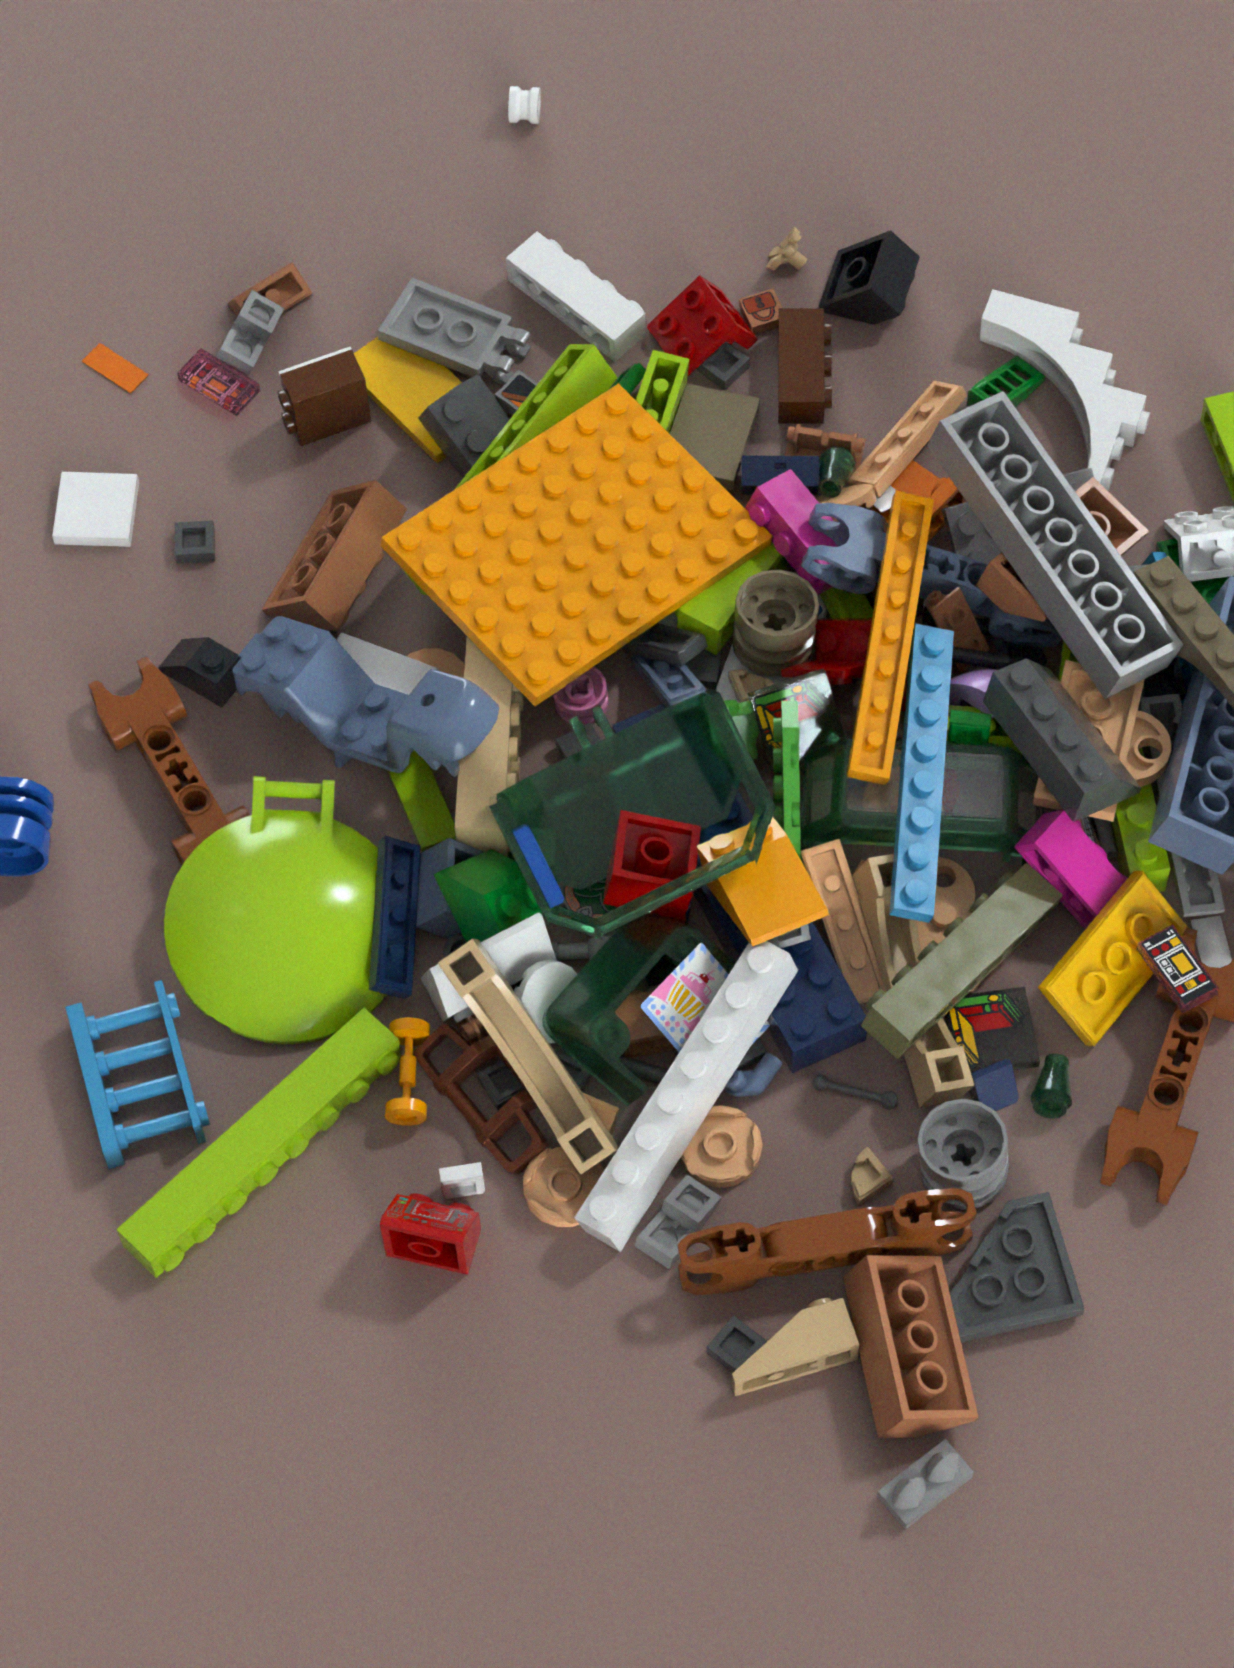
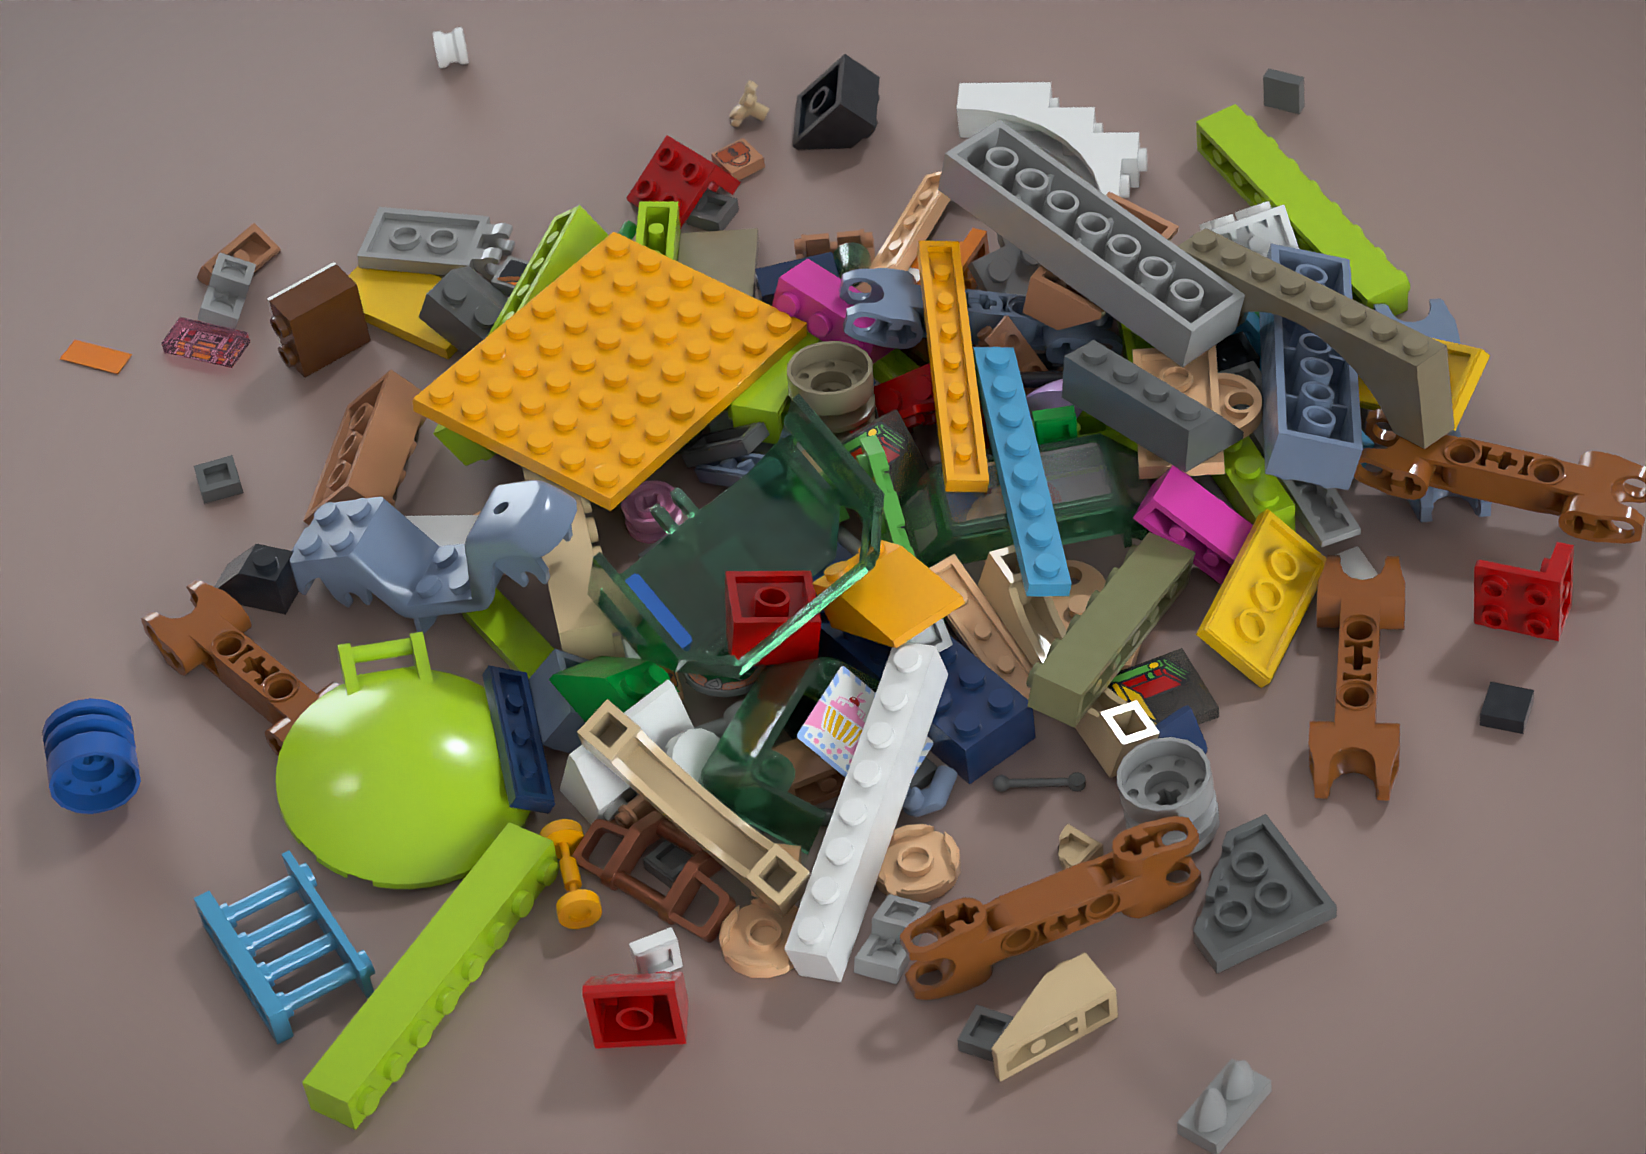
camera: 10 degrees left, 15 degrees down
white tile [52,472,139,547] -> none
white brick [506,231,646,362] -> none
reddish brown brick [778,308,832,424] -> none
nougat slope [843,1255,979,1438] -> none
clear green cone [1030,1053,1072,1118] -> none
tile [1137,925,1219,1013] -> none

